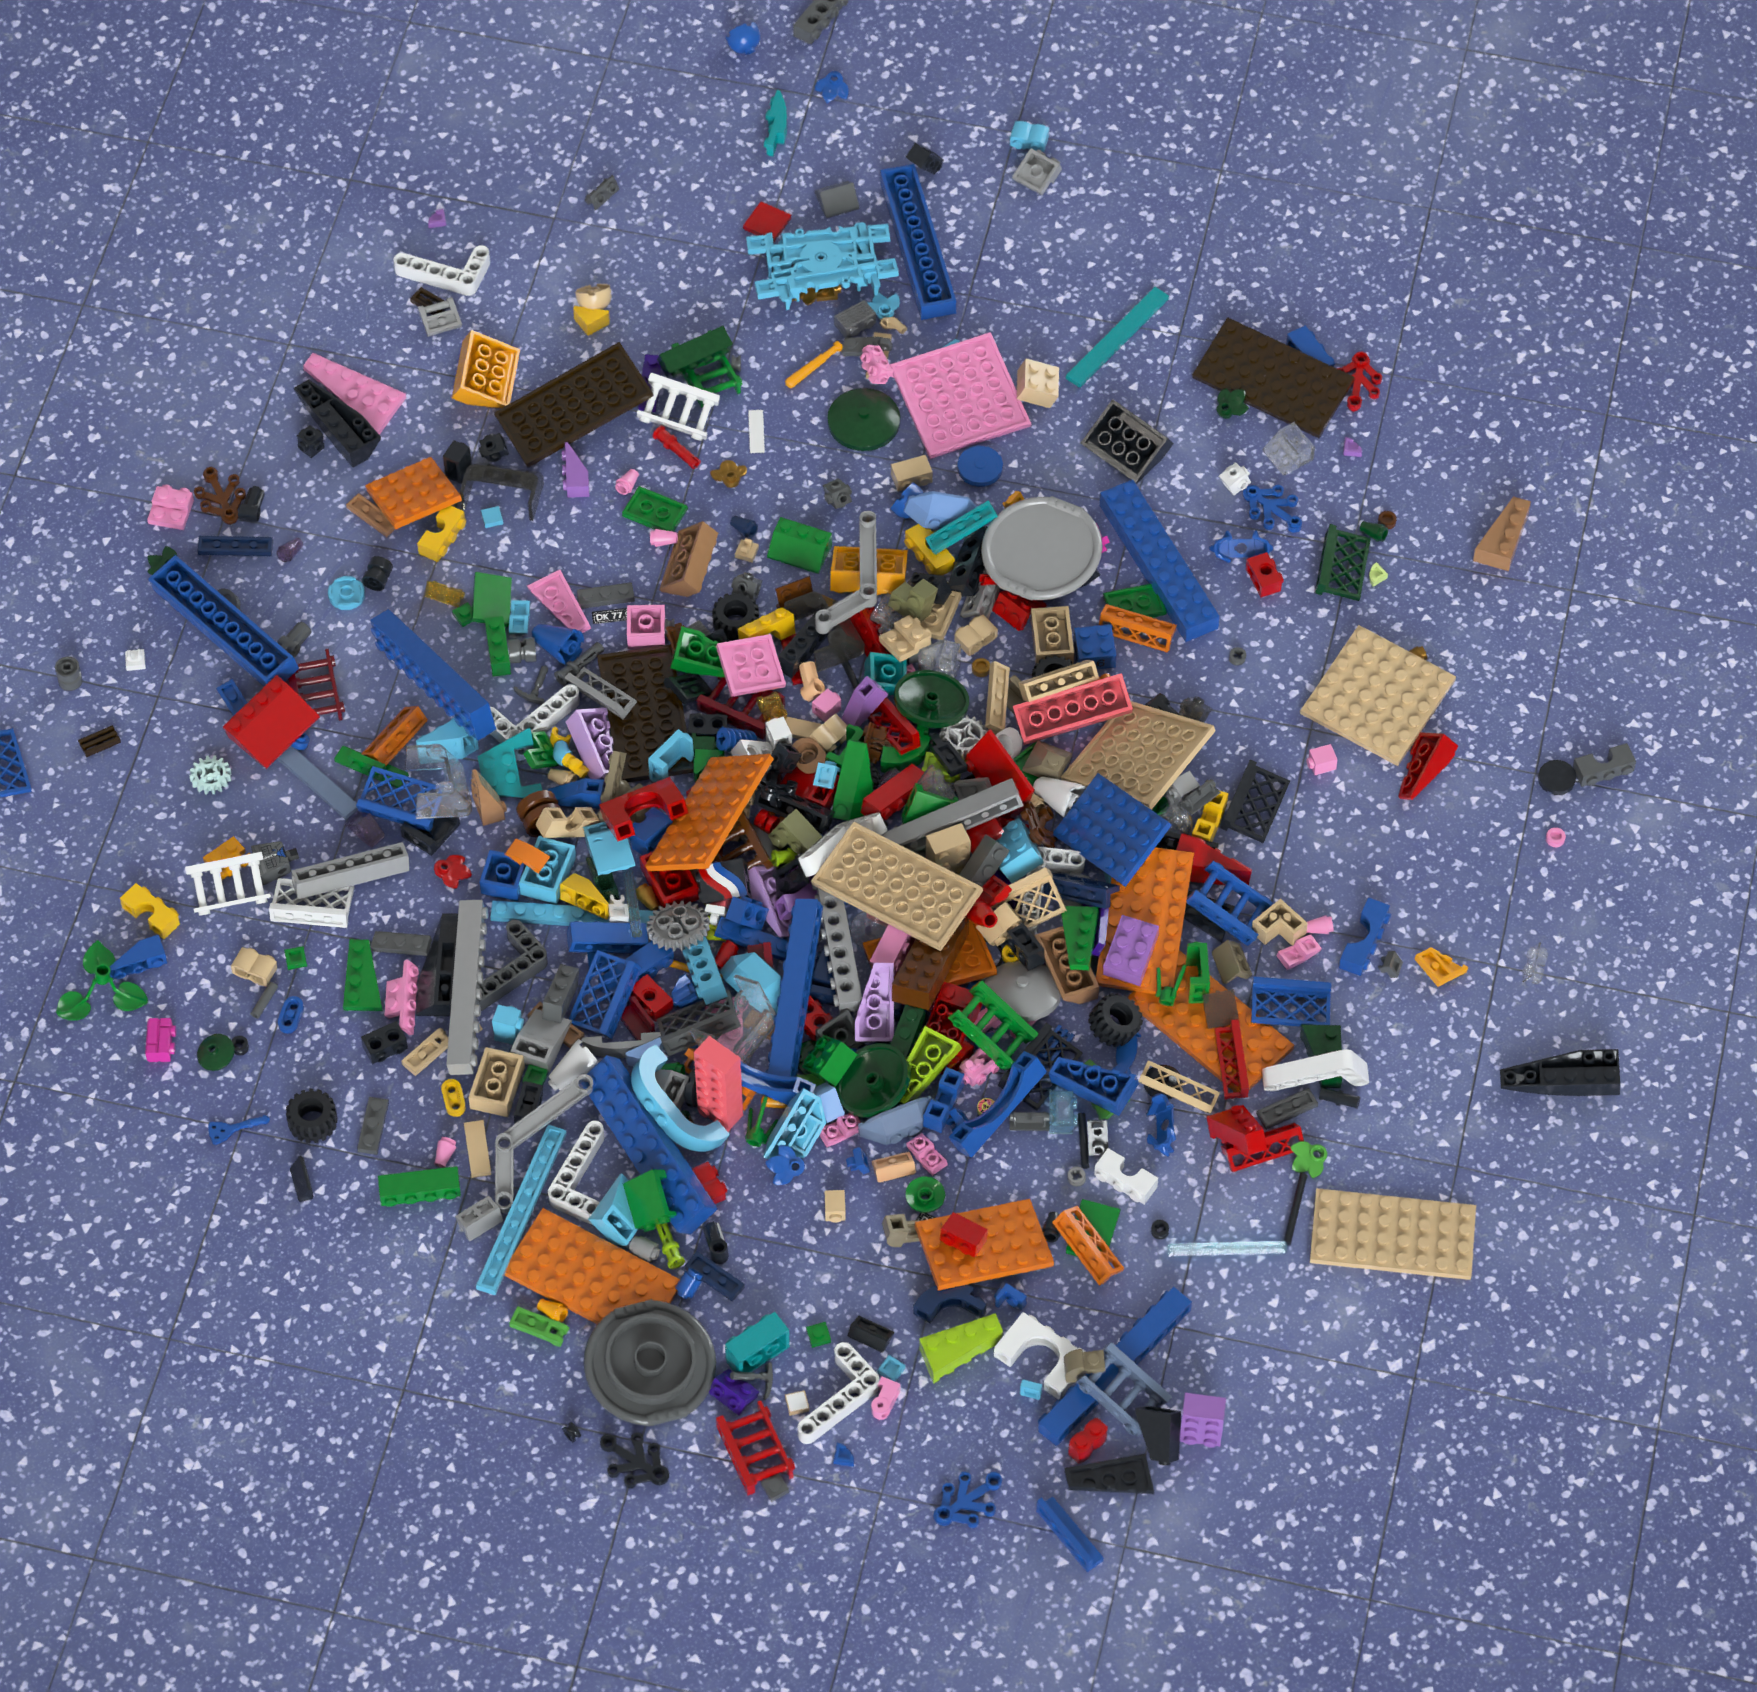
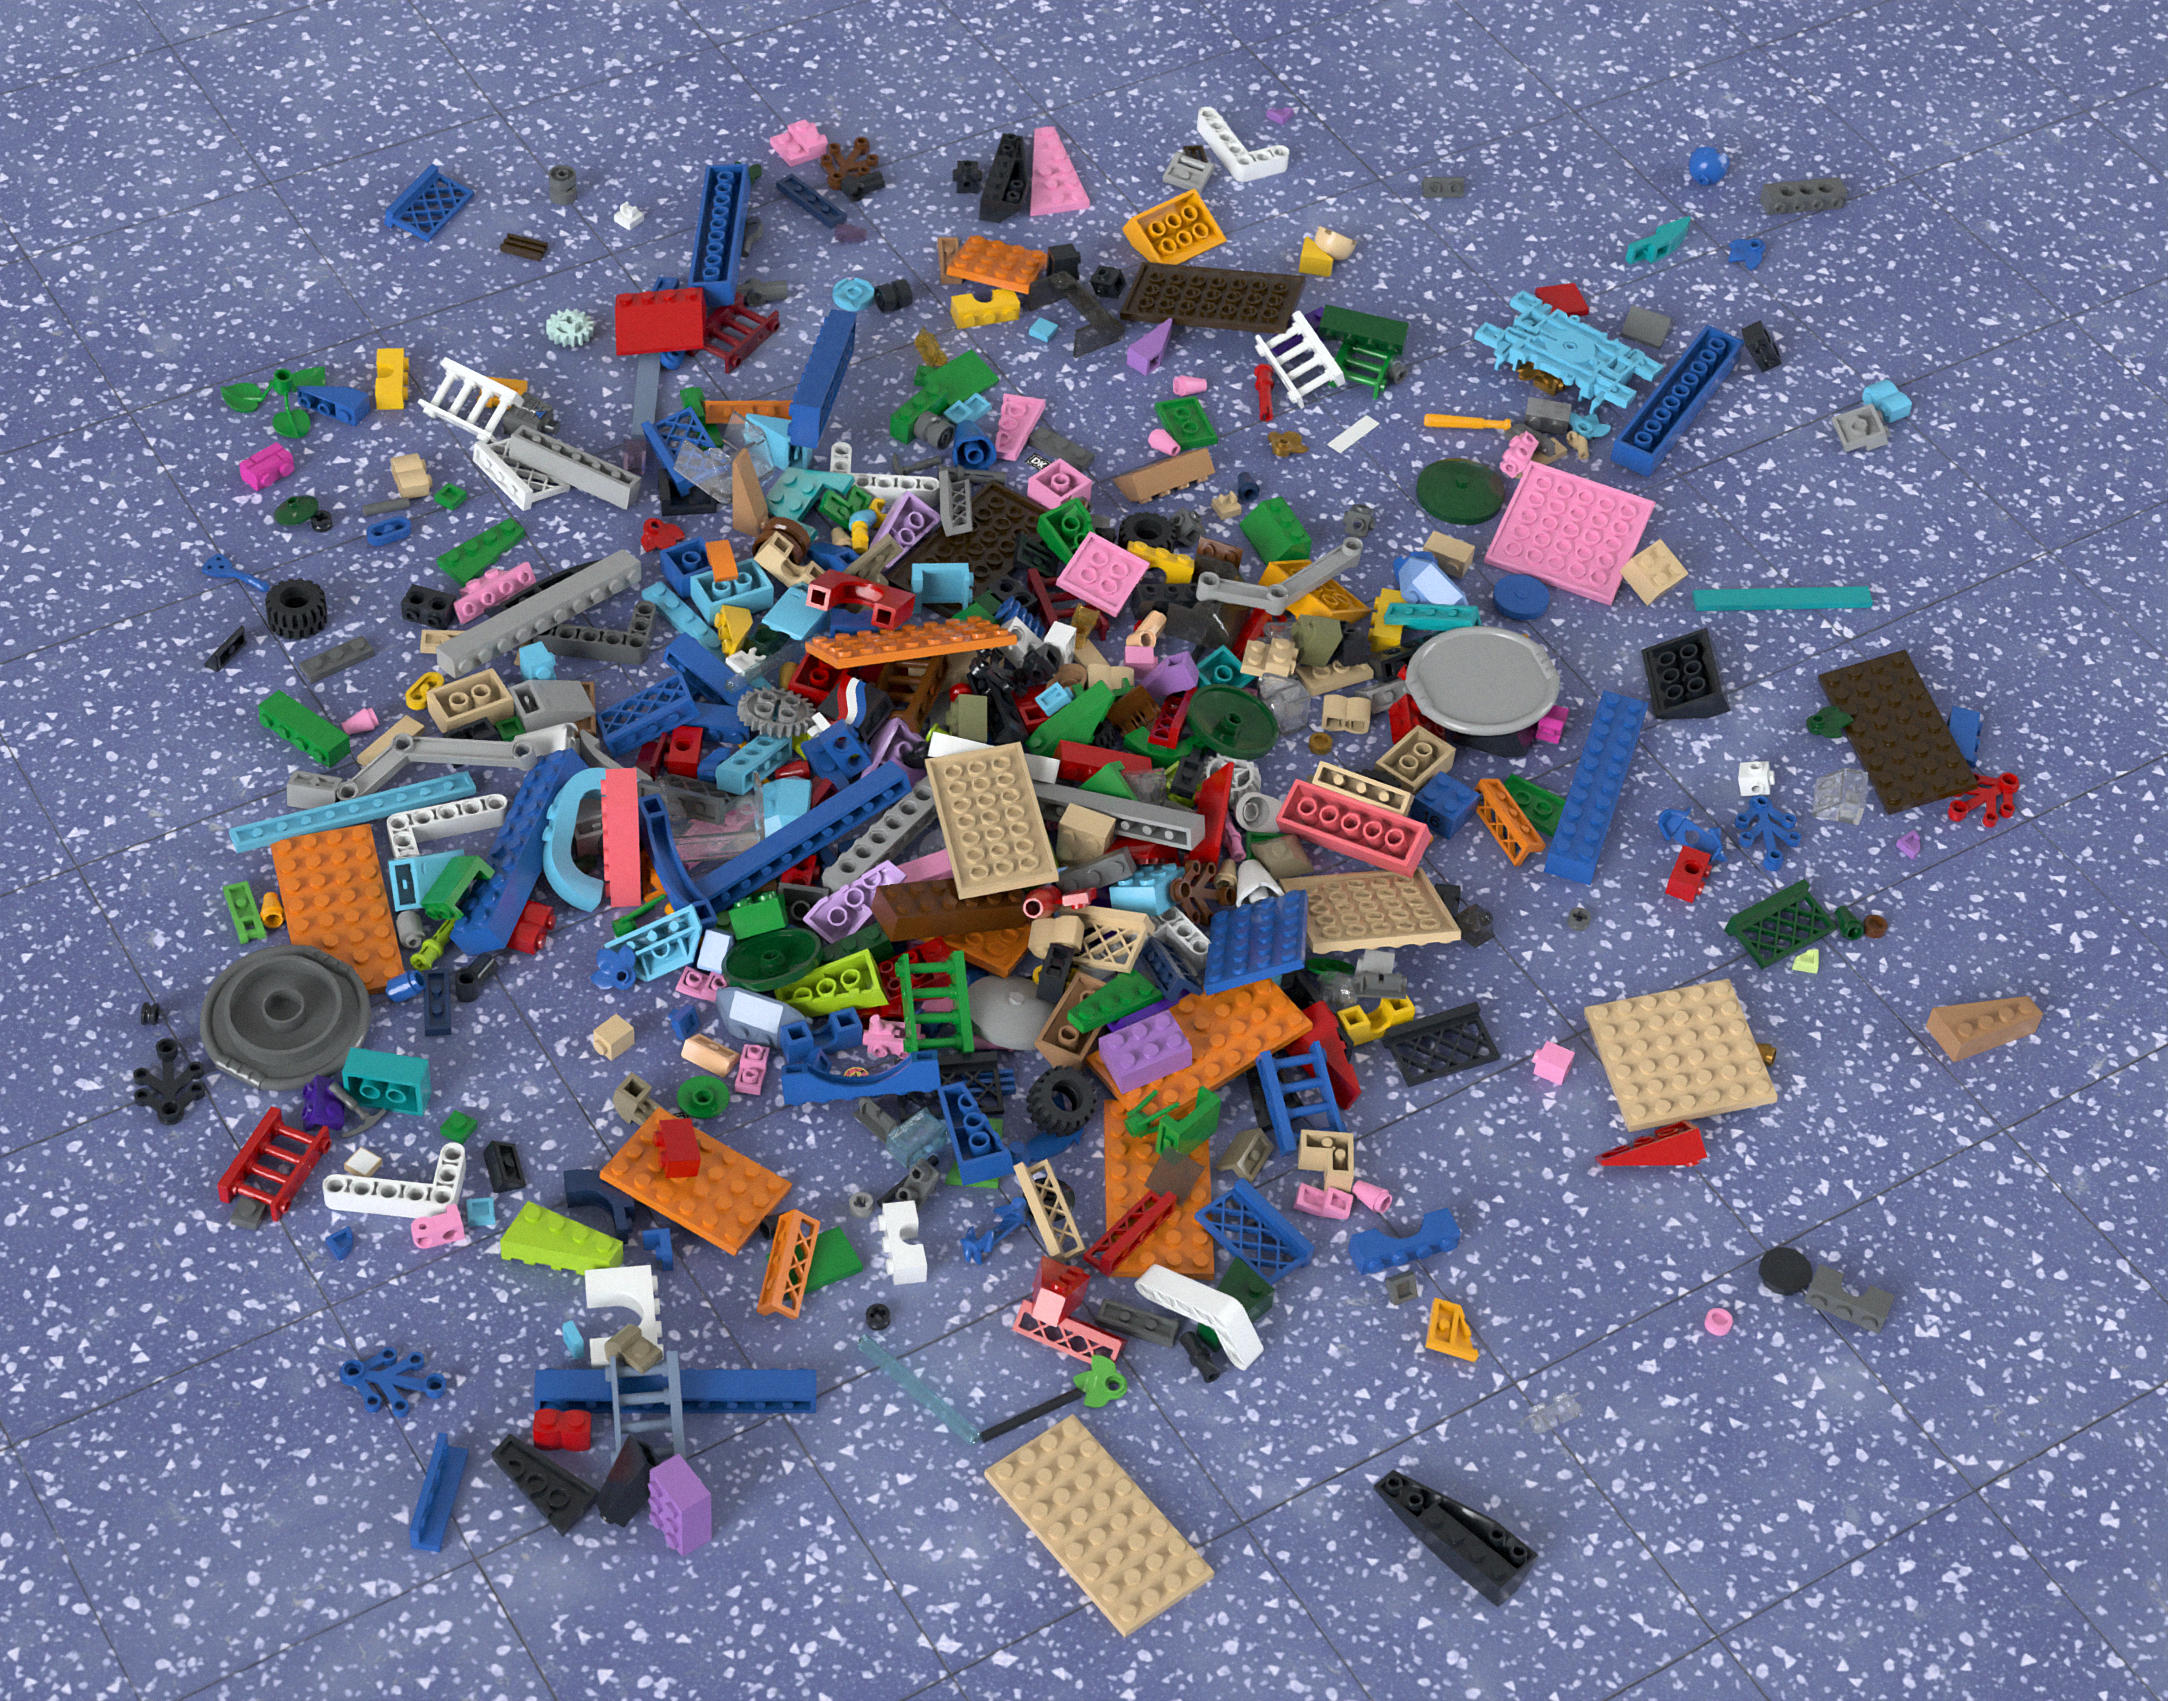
camera: 40 degrees right, 10 degrees down
dark grey plate [371,931,432,956] -> none
dark grey brick [542,964,579,1023] -> none
tan fence [985,661,1010,735] -> none

